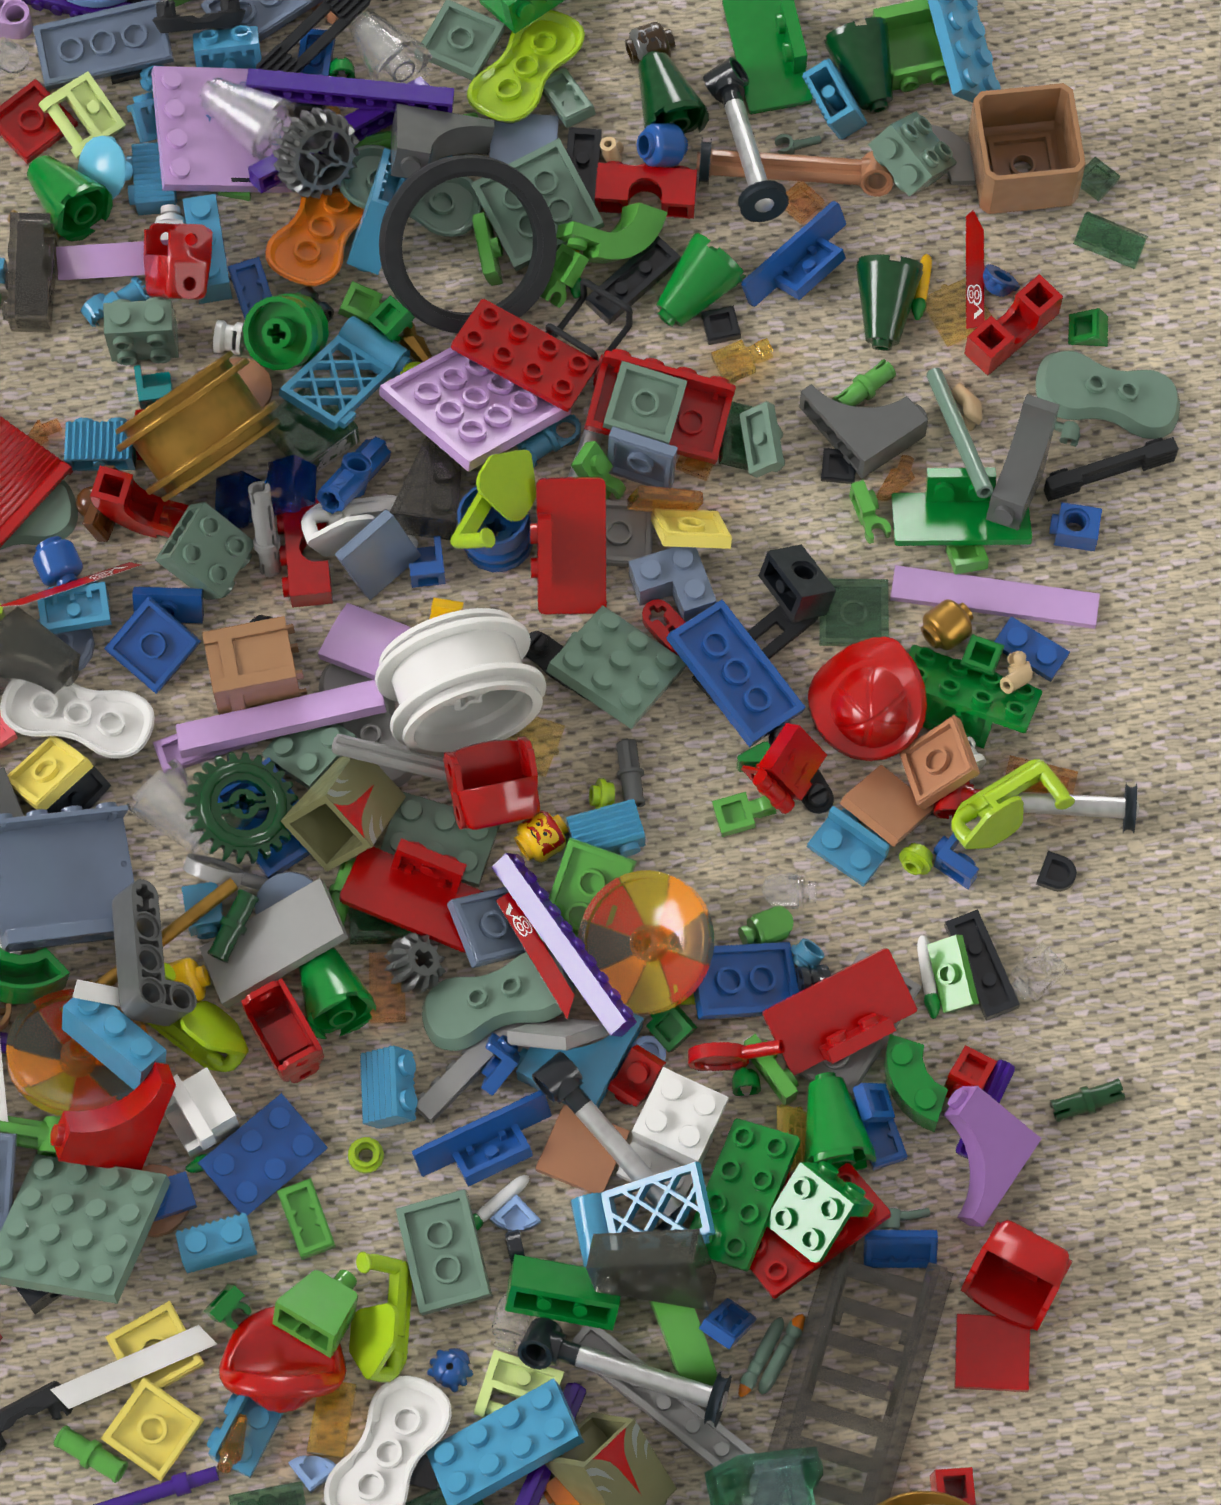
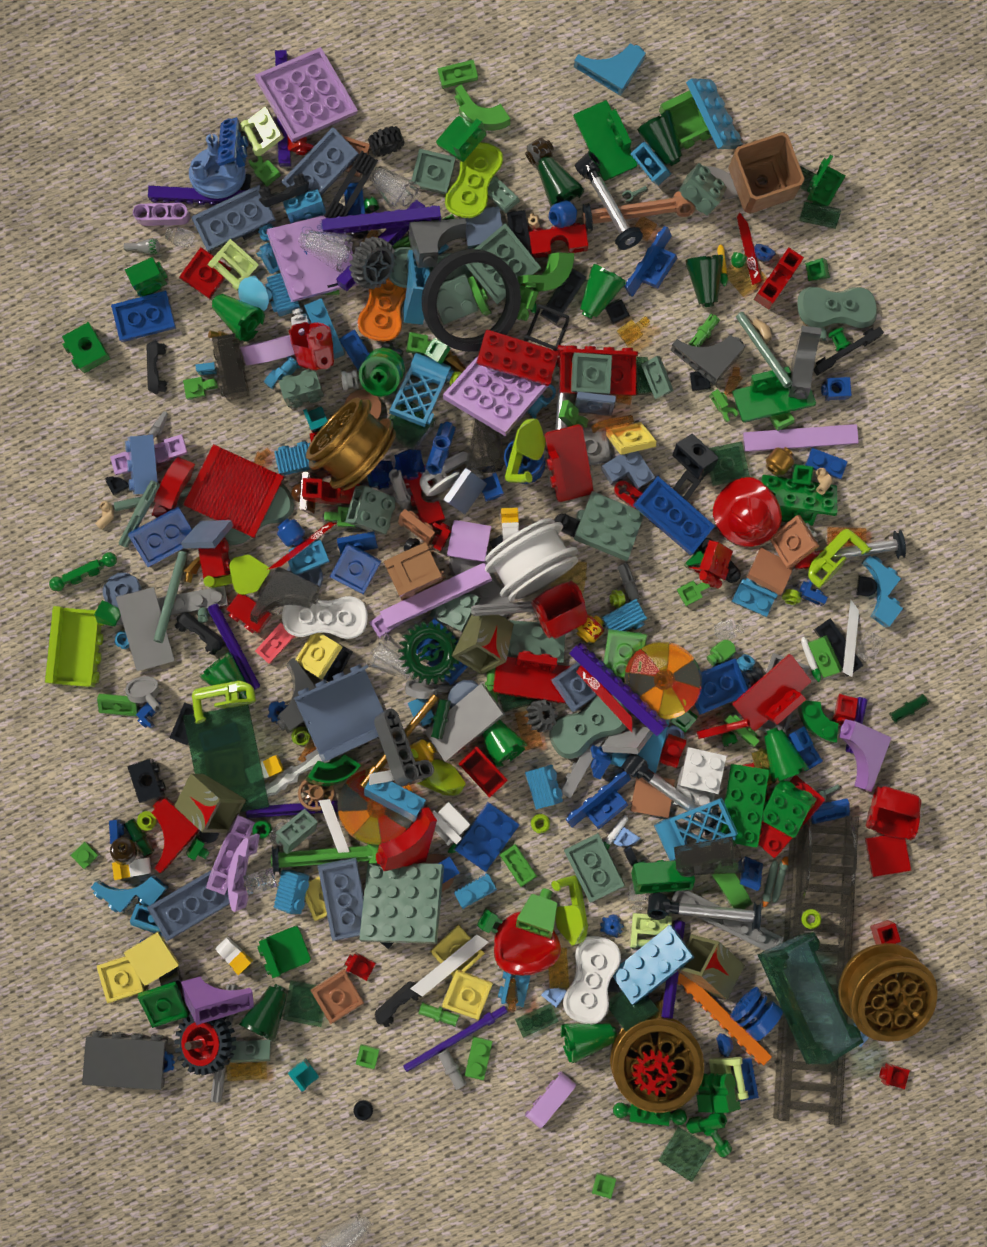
camera: 15 degrees left, 15 degrees up
none -> bright green plate [324,507,357,528]
none -> nougat plate [398,509,435,546]
none -> red bracket [432,522,451,553]
none -> sand green plate [437,274,479,325]
none -> green hinge [731,252,747,268]
none -> lime plate [801,909,821,929]
none -> green bracket [807,154,846,210]
none -> green bush [828,327,852,352]
none -> white sticker [843,599,859,677]
none -> dark azure arch [862,556,903,628]

